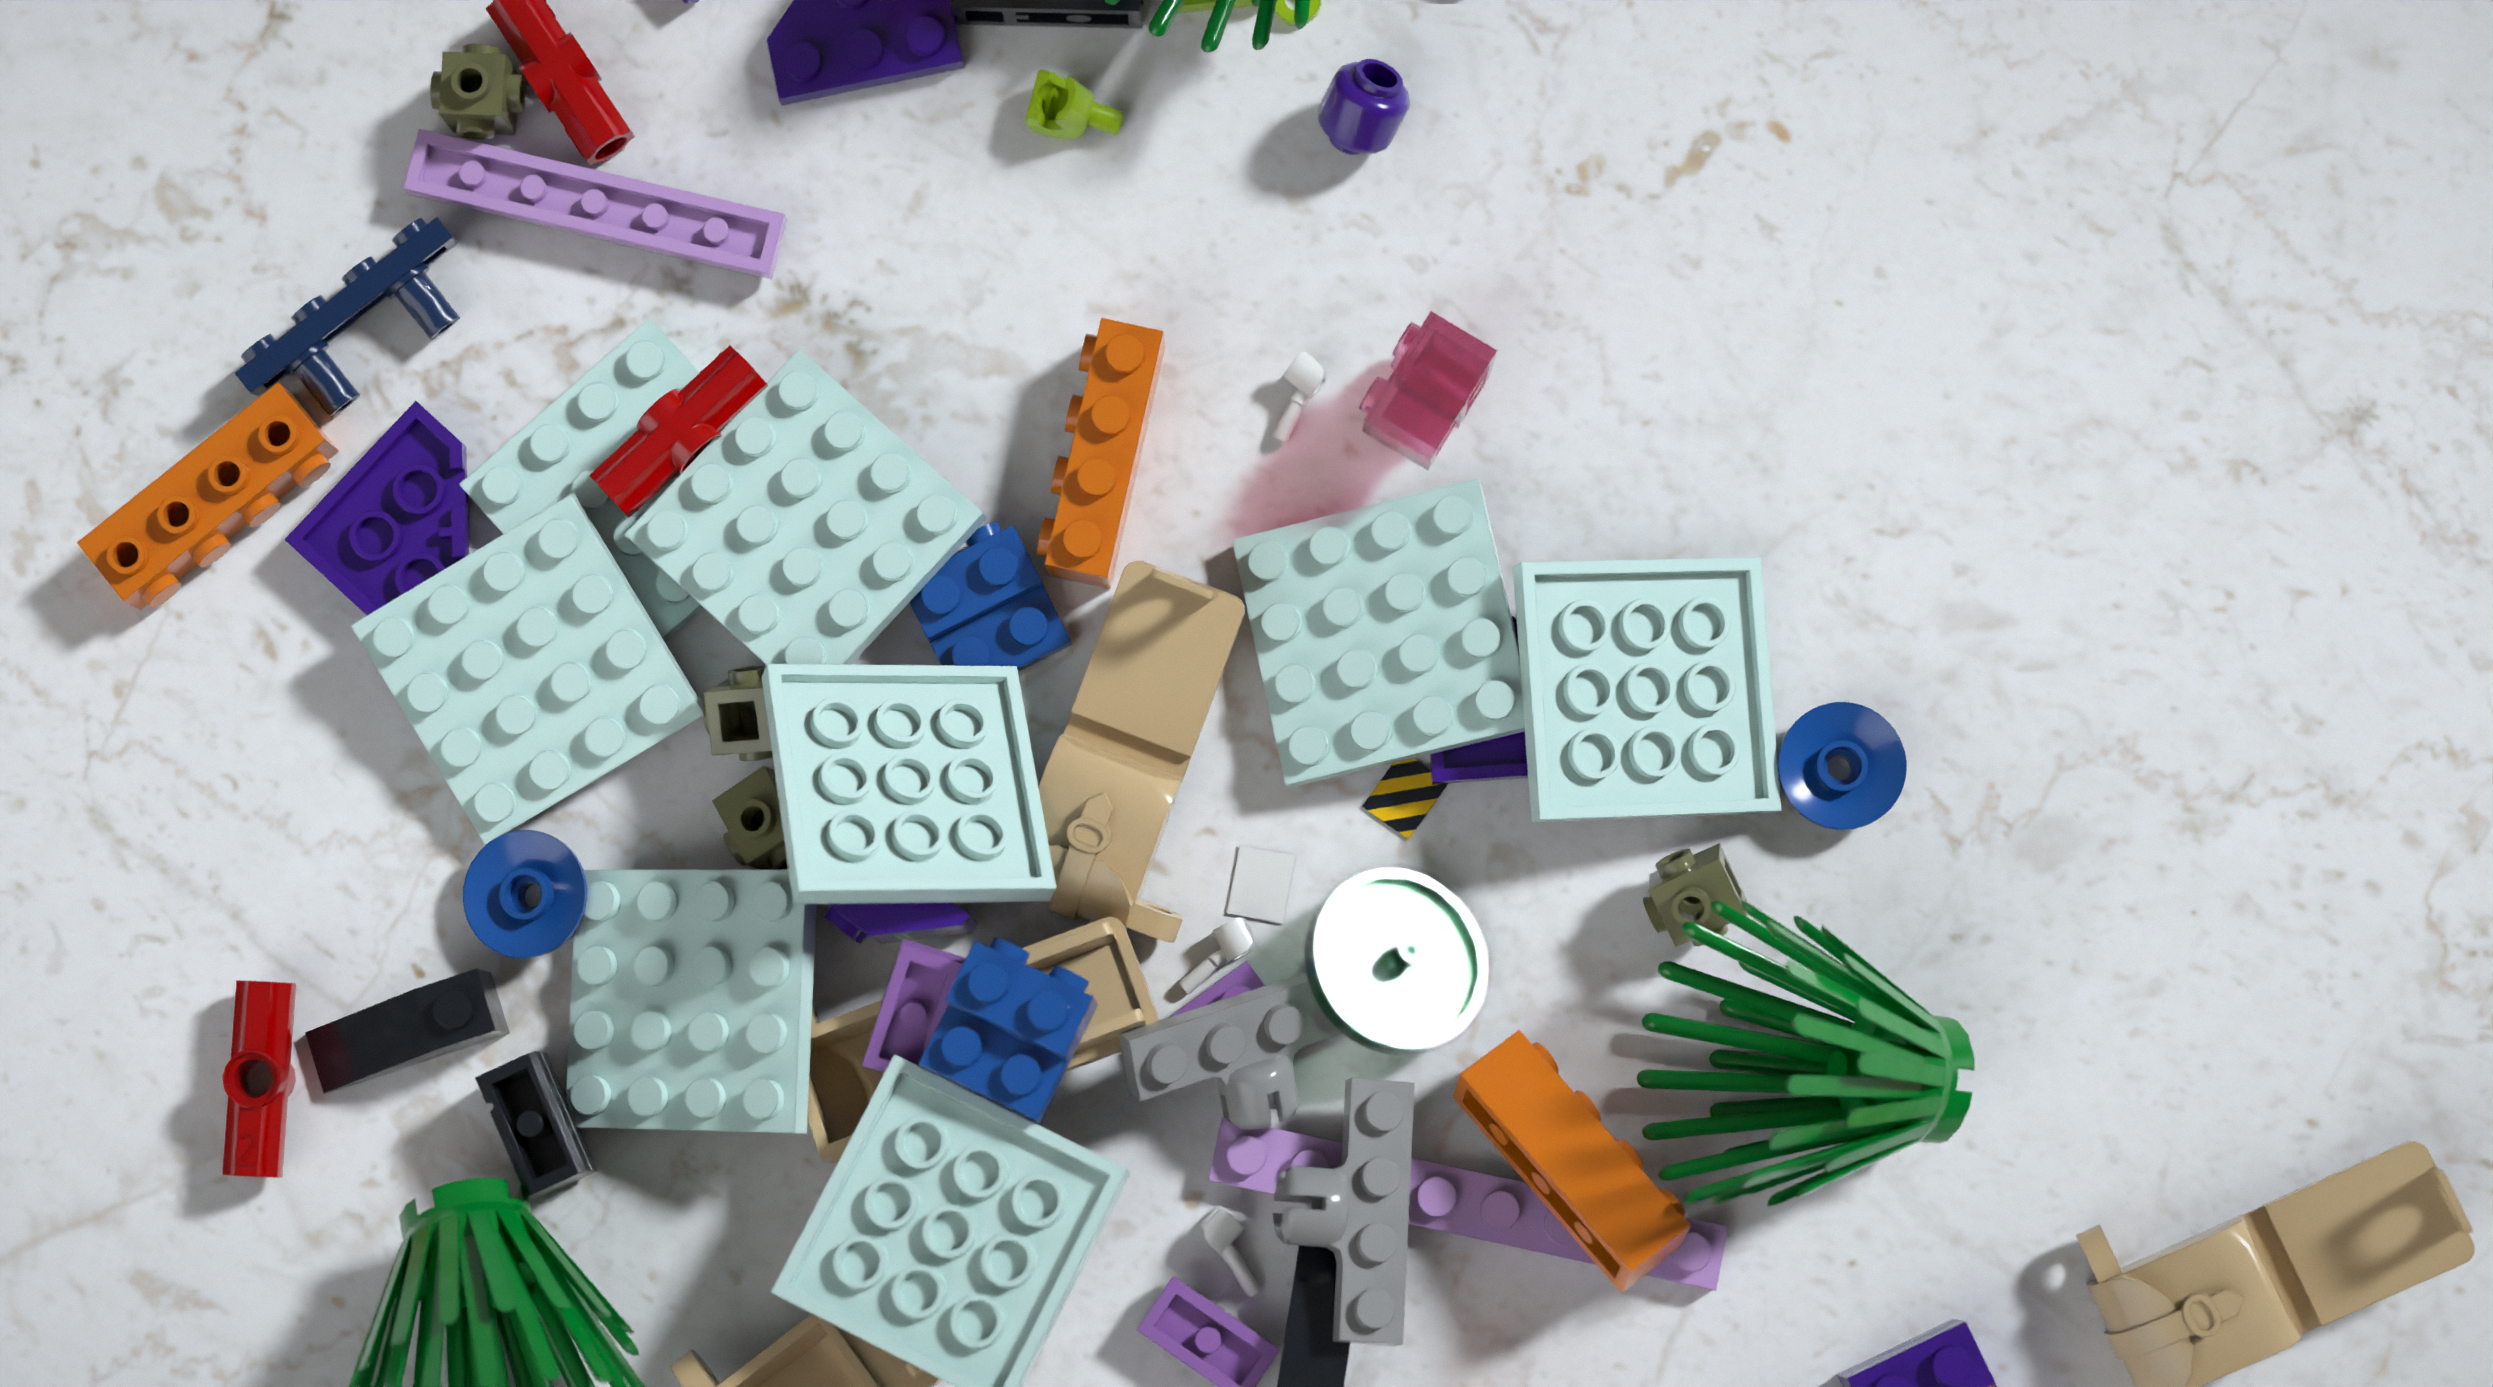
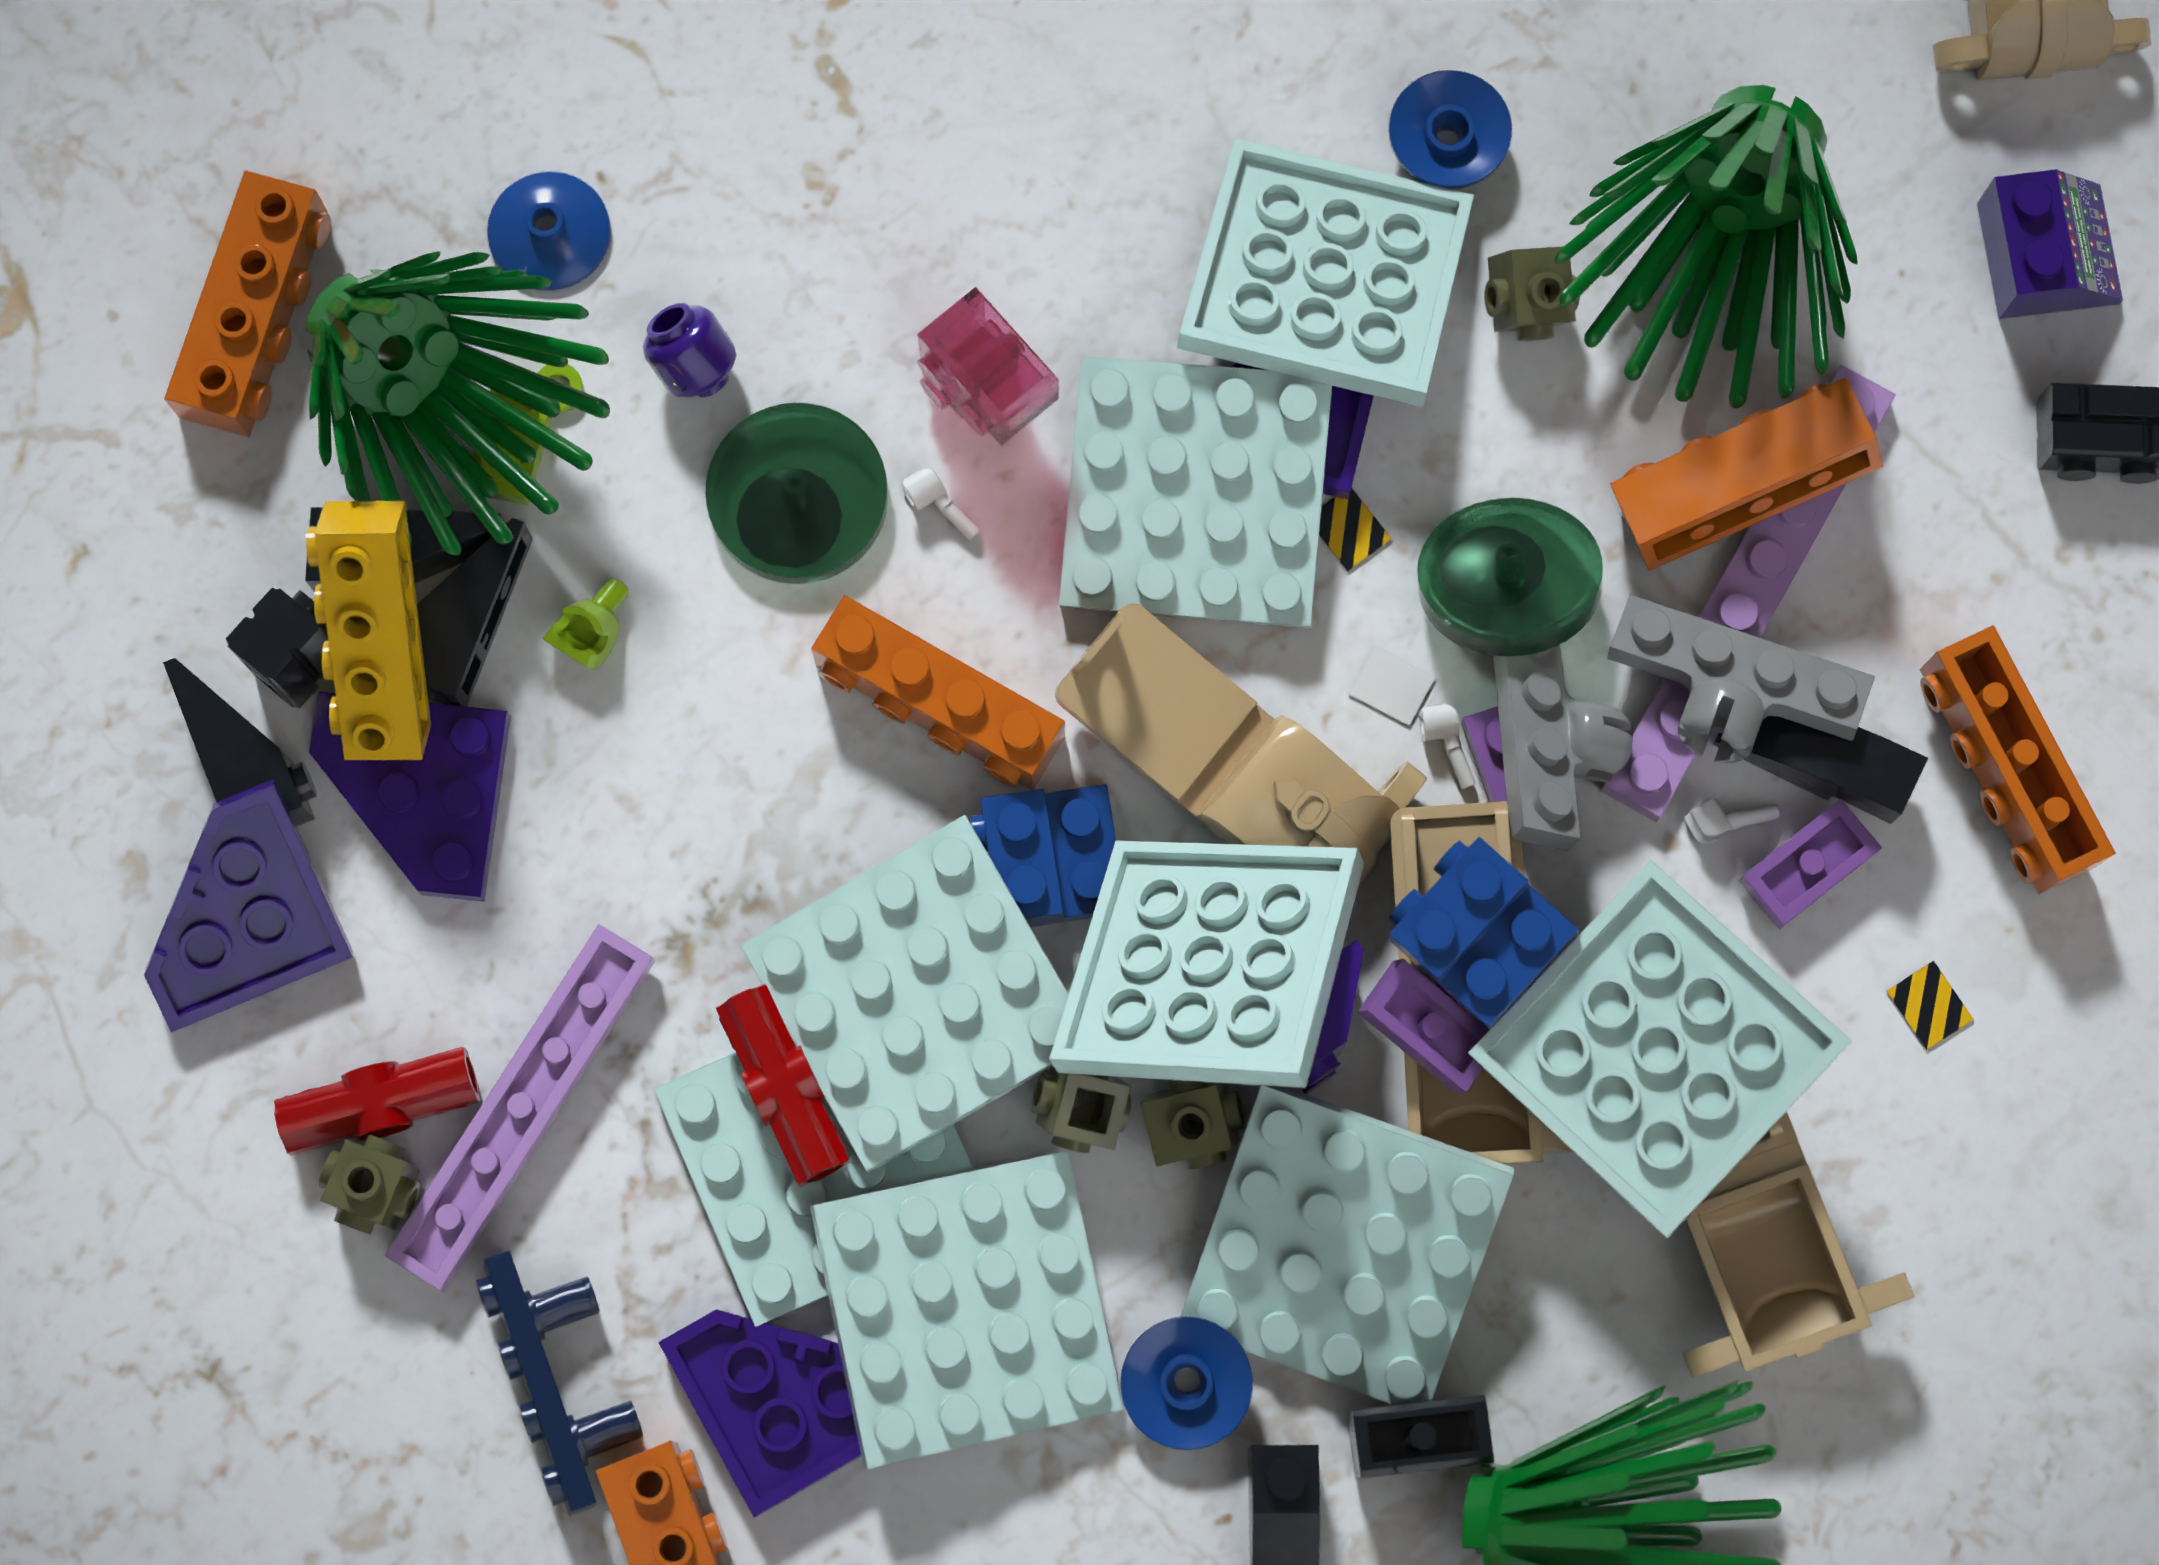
camera: 75 degrees left, 5 degrees down
none -> clear green piece [705,403,888,584]

